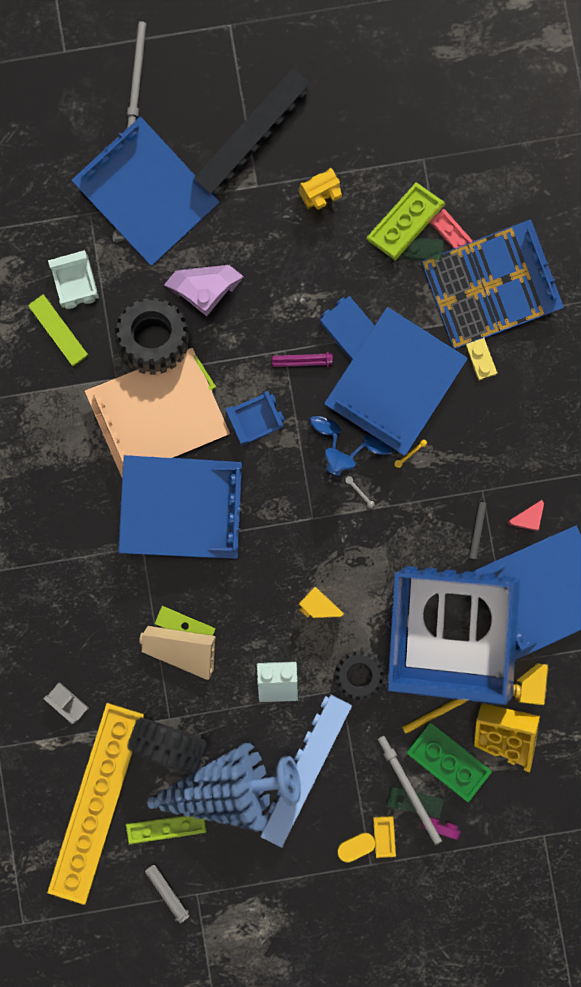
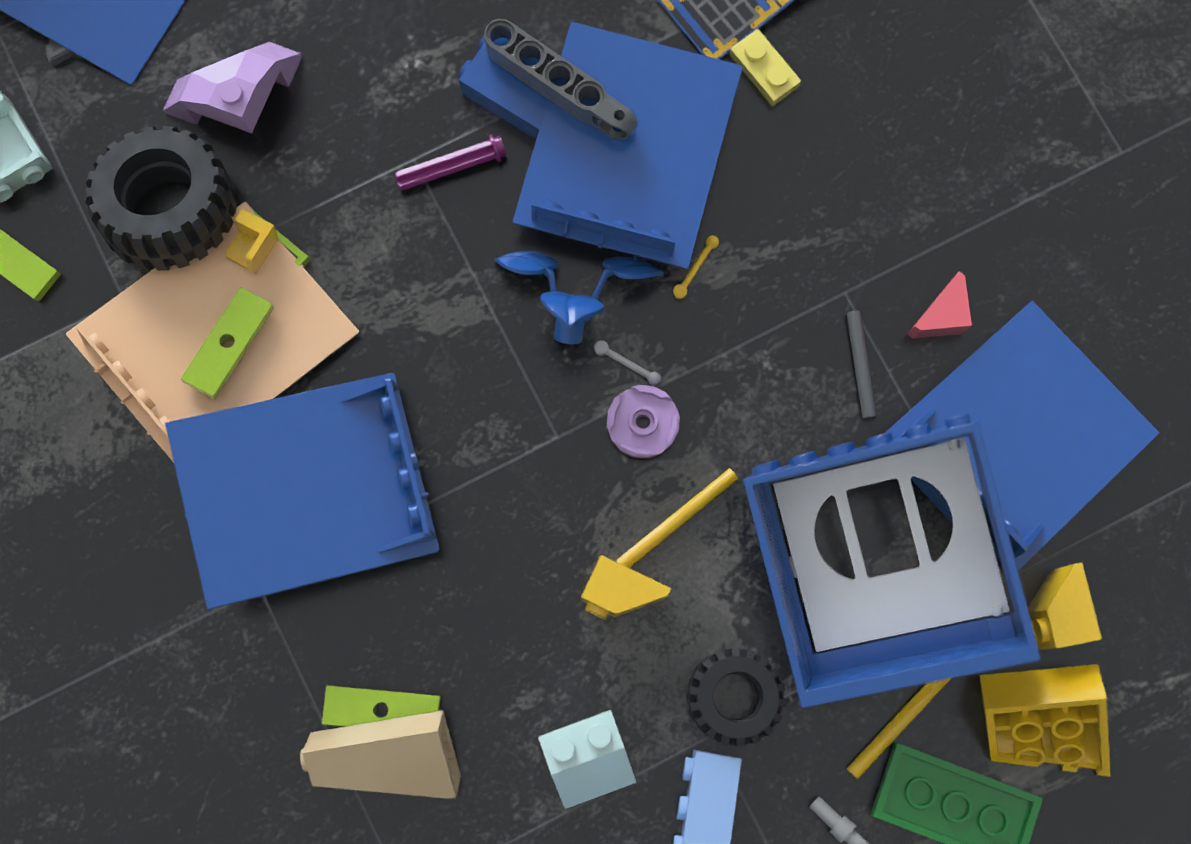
camera: 20 degrees left, 5 degrees down
blue panel [226,391,285,446] -> none
none -> lime tile [181,287,274,400]
none -> yellow panel [225,209,278,274]
none -> dark grey piece [484,19,638,140]
none -> lavender plate [607,385,680,459]
none -> yellow bar [616,468,738,568]

